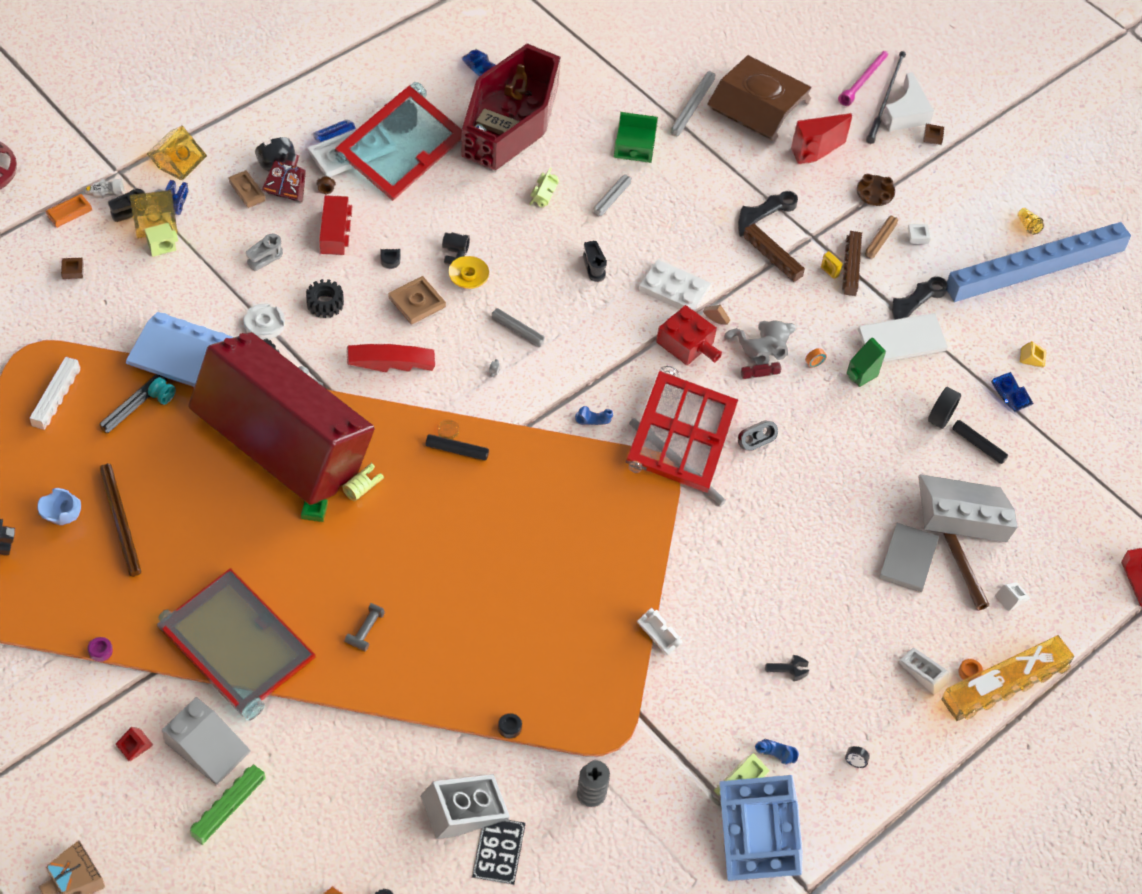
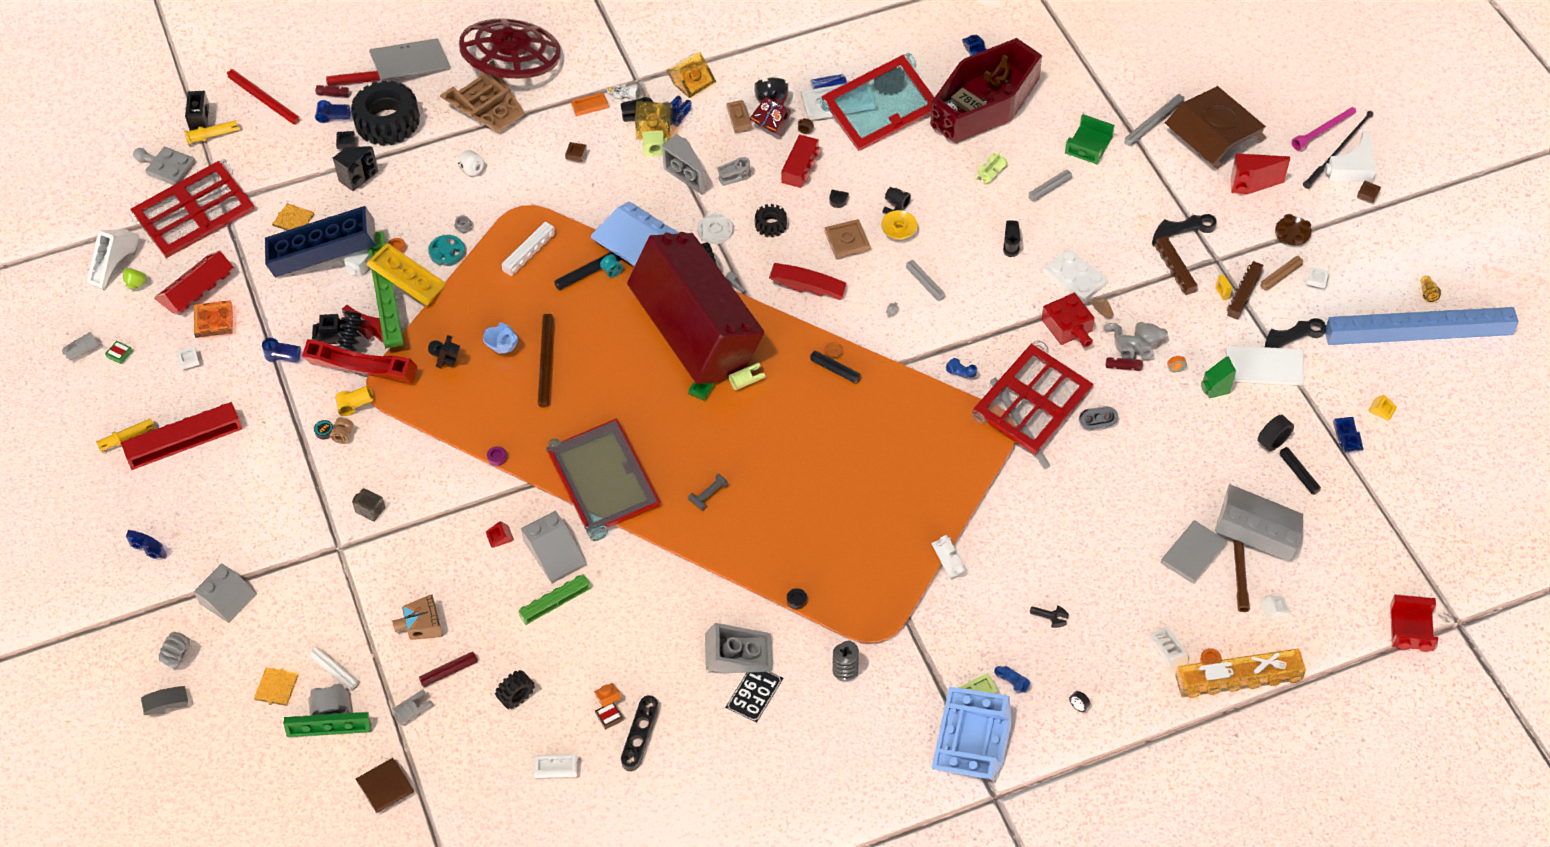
camera: 25 degrees right, 0 degrees up
none -> light grey slope [662,134,705,195]

